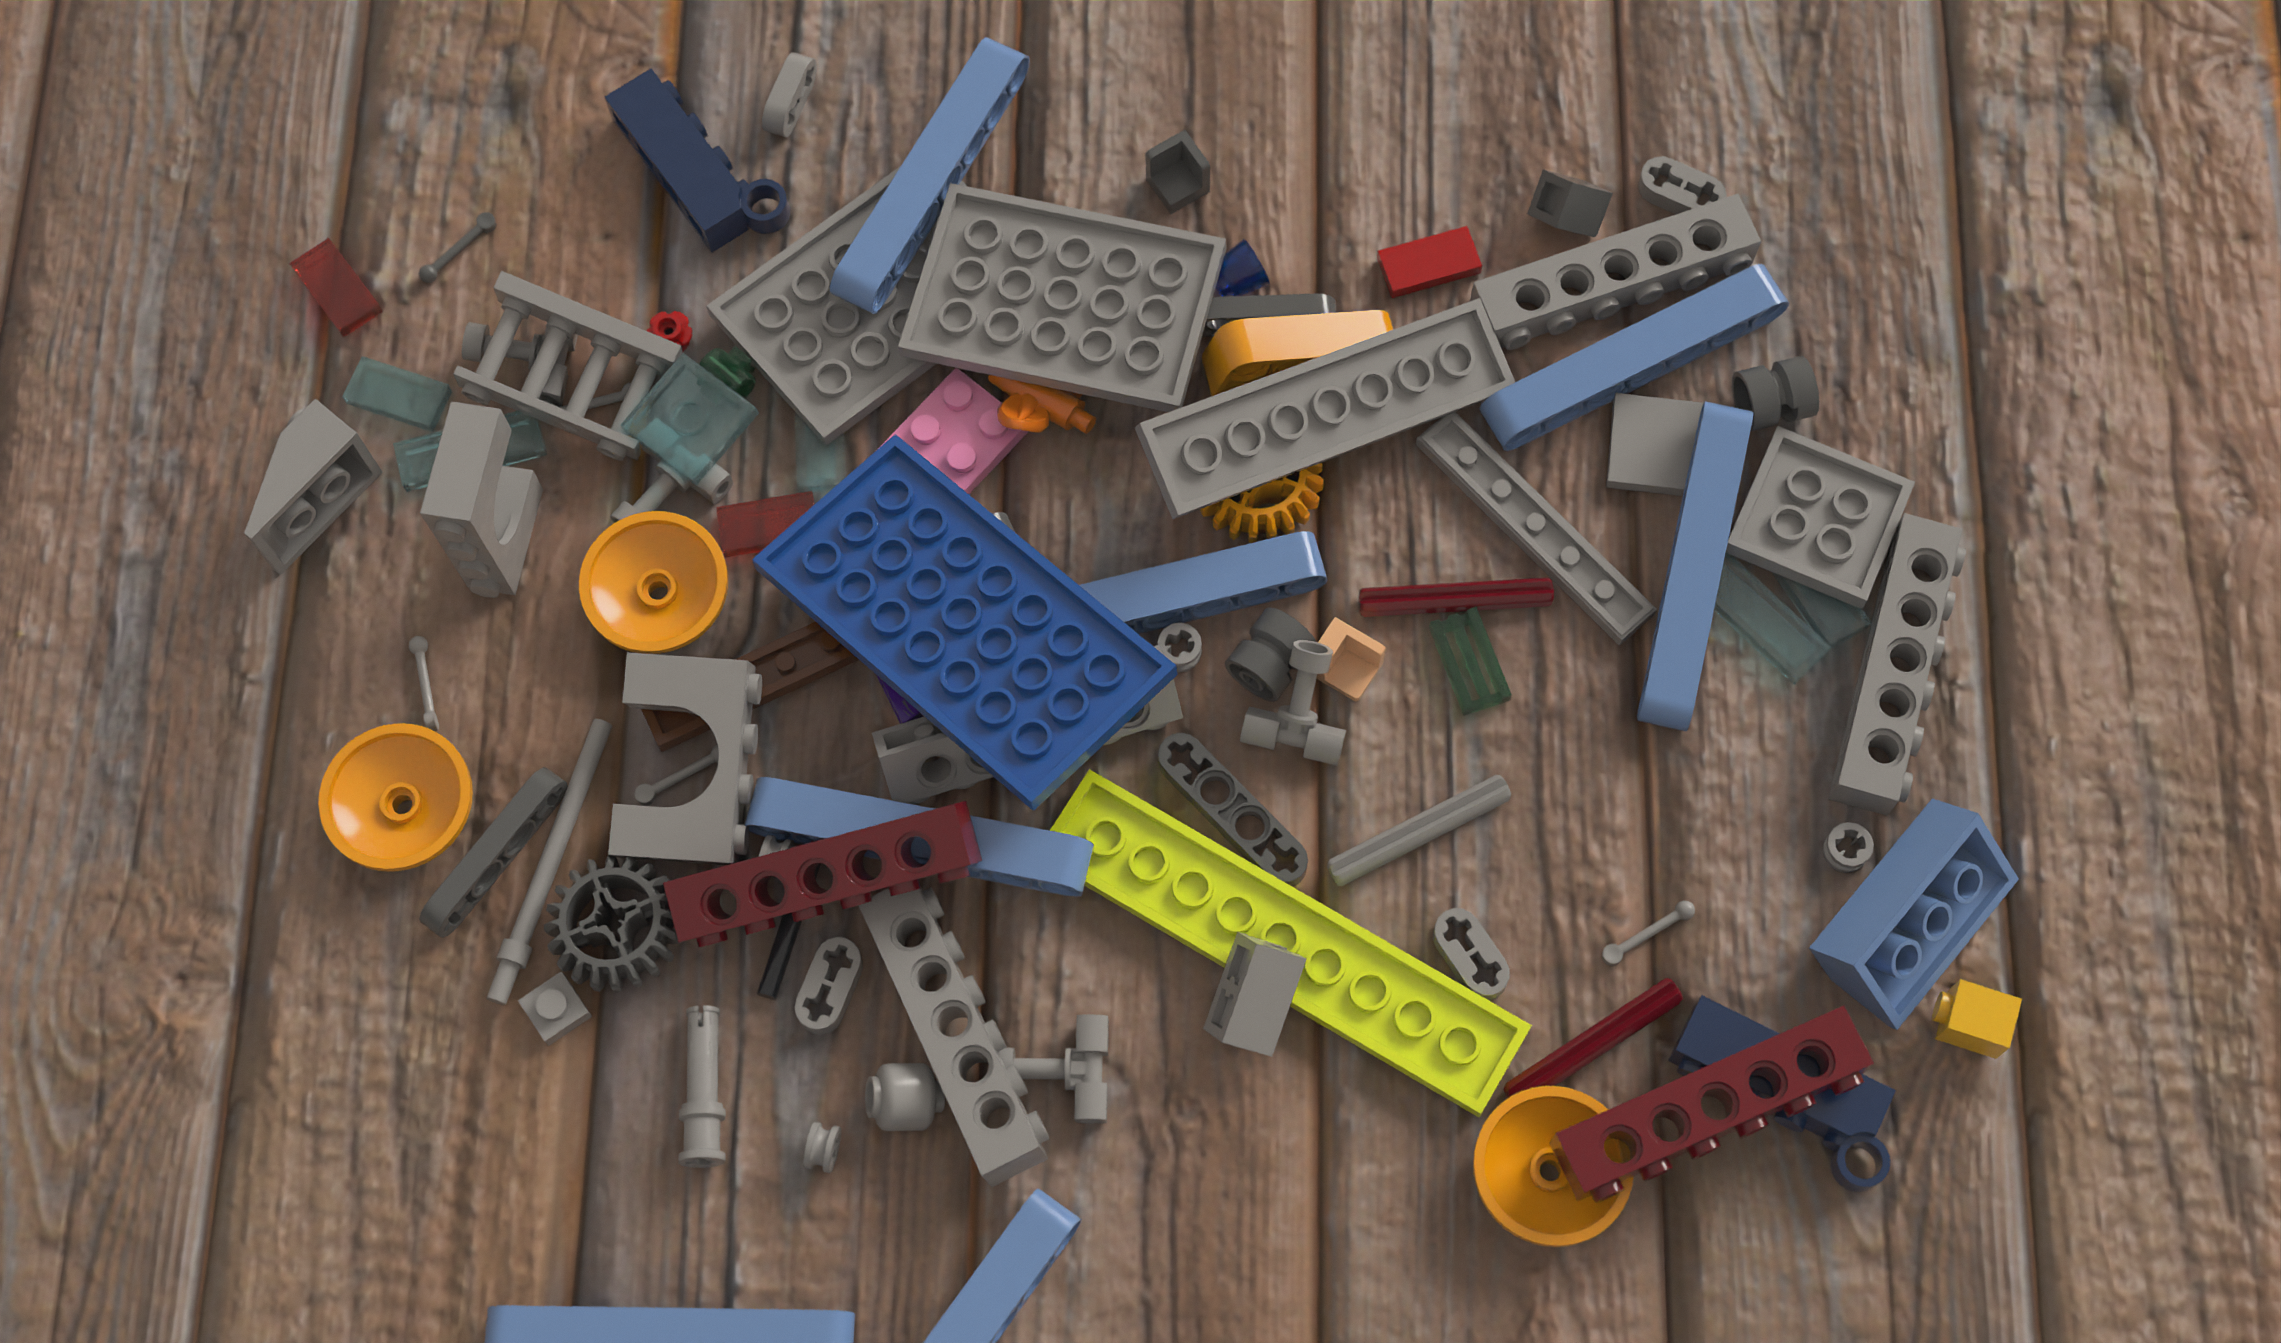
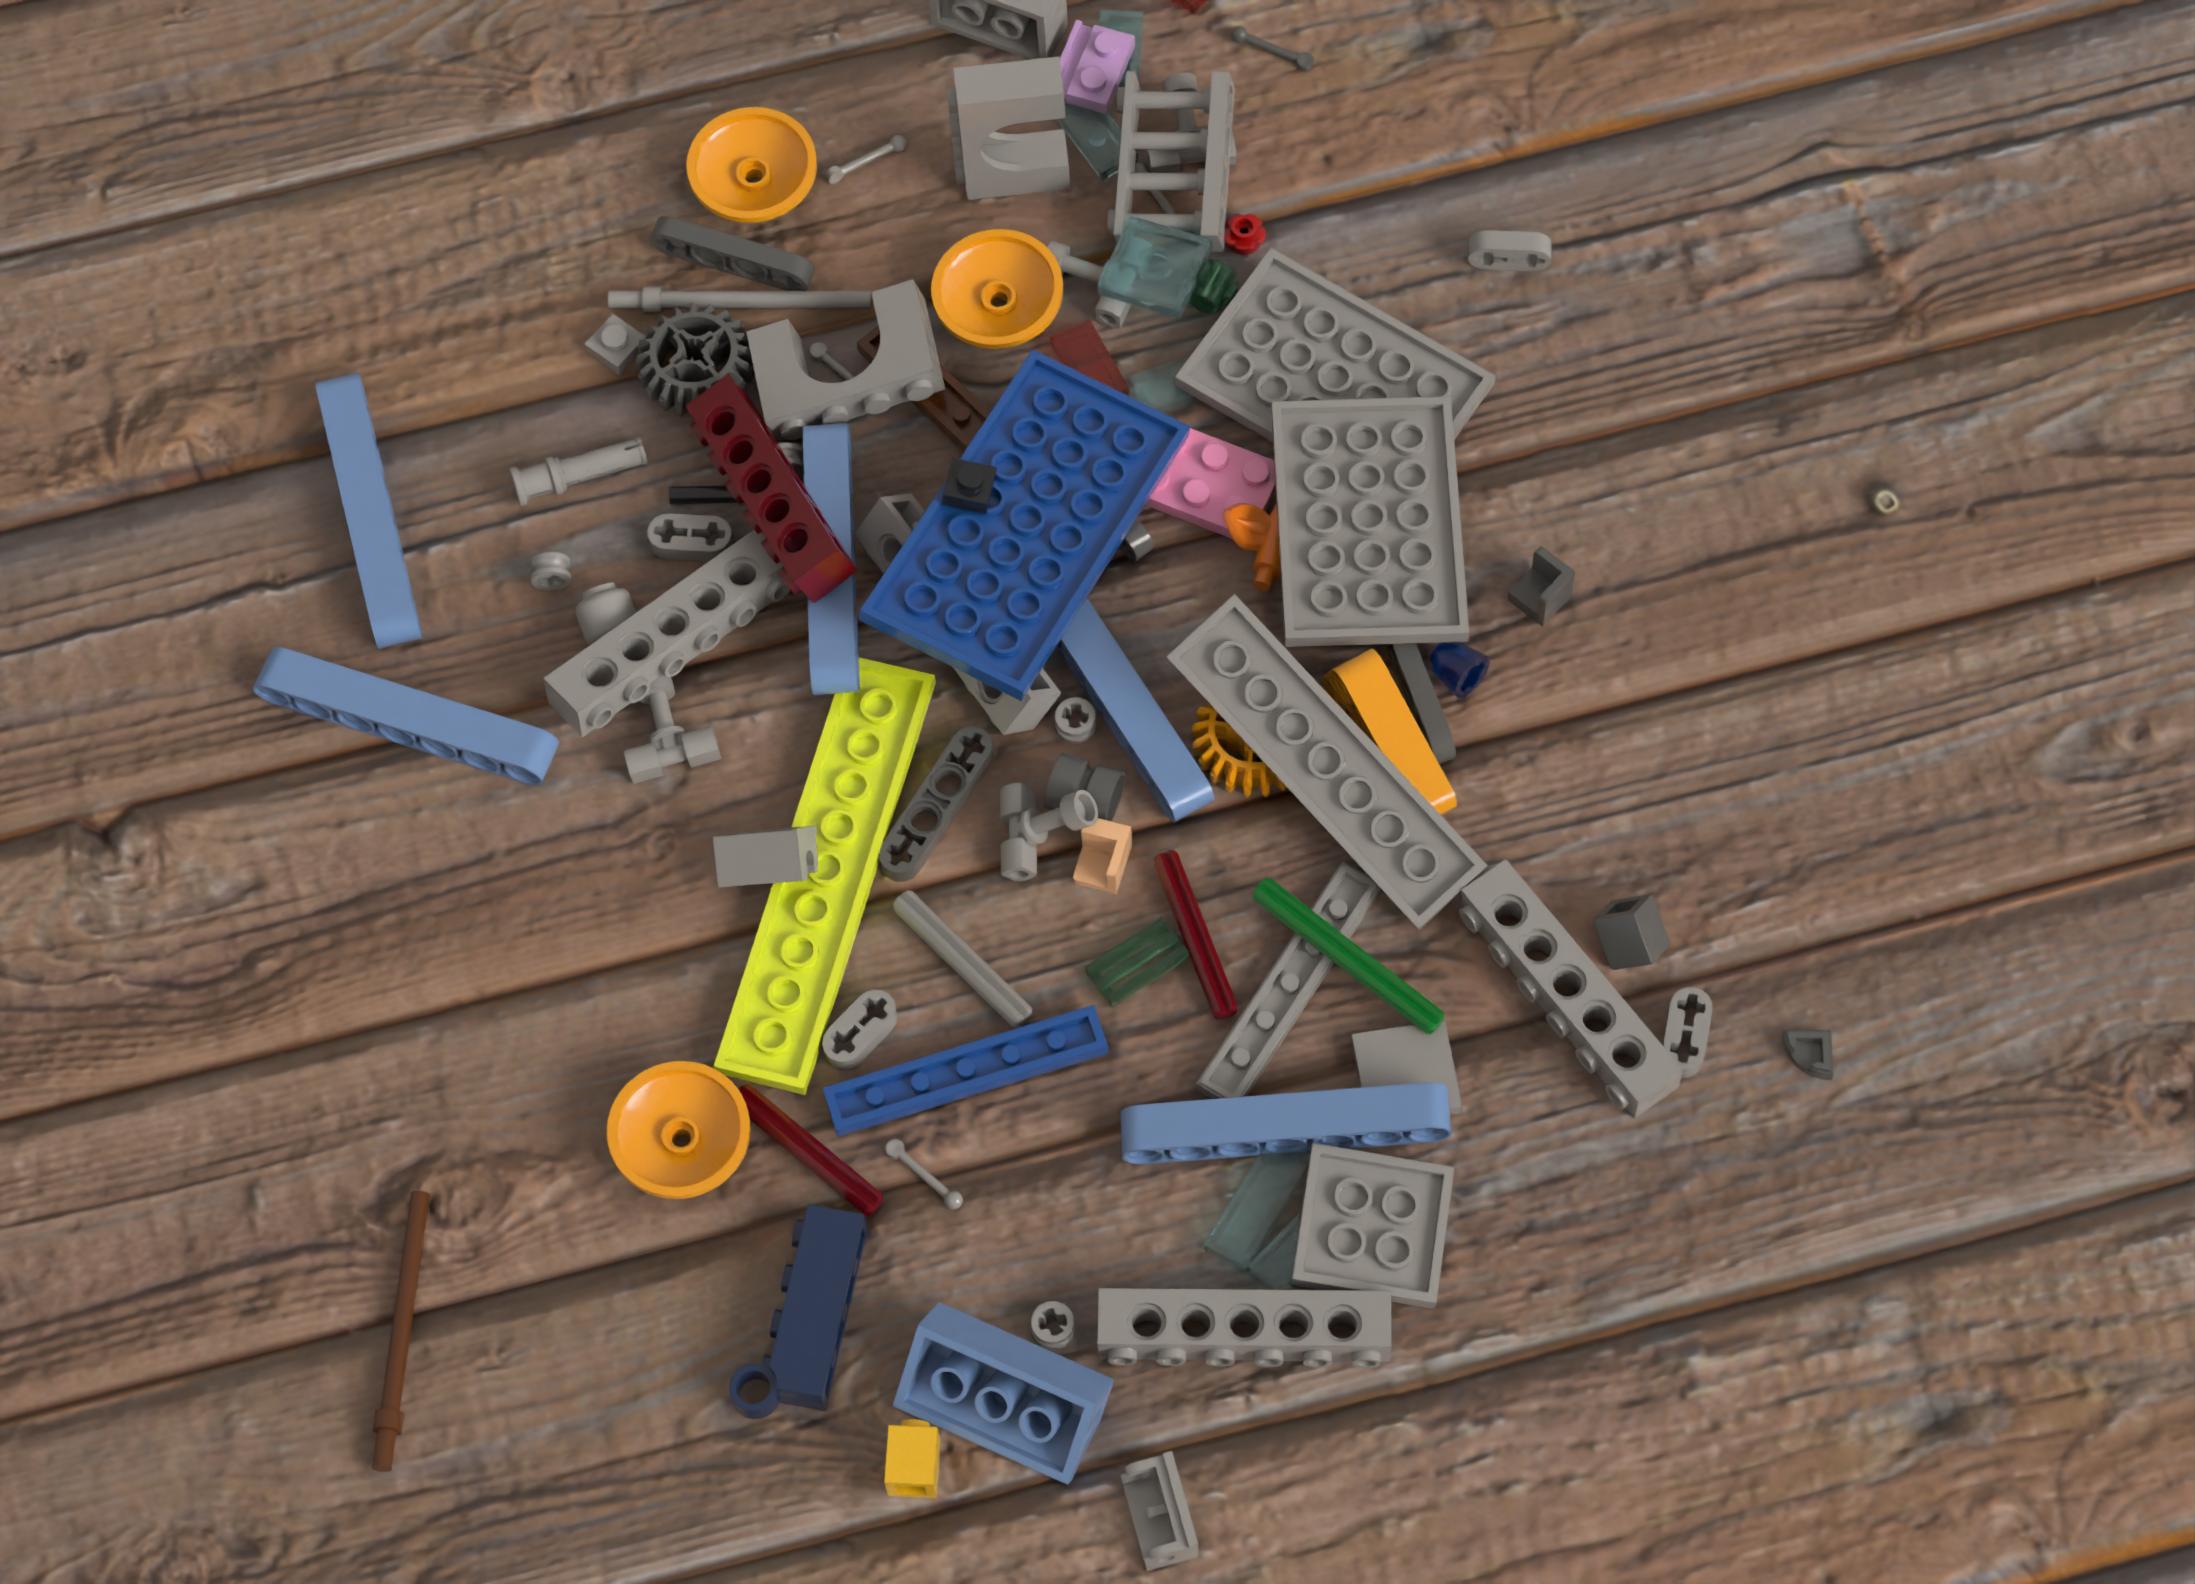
camera: 75 degrees right, 5 degrees down
dark blue hinge [604,68,790,253] -> none
medium blue beam [830,37,1030,314] -> none
red tile [1377,226,1483,298] -> none
medium blue beam [1479,264,1789,451] -> none
dark red brick [1549,1006,1874,1203] -> none
dark grey wheel [1732,355,1820,432] -> none
none -> blue plate [823,1005,1109,1137]
none -> black plate [942,458,997,514]
none -> lavender plate [1060,20,1135,114]
none -> light grey hinge [1121,1451,1199,1571]
none -> green axle [1253,877,1444,1034]
none -> dark grey tile [1782,1030,1833,1080]

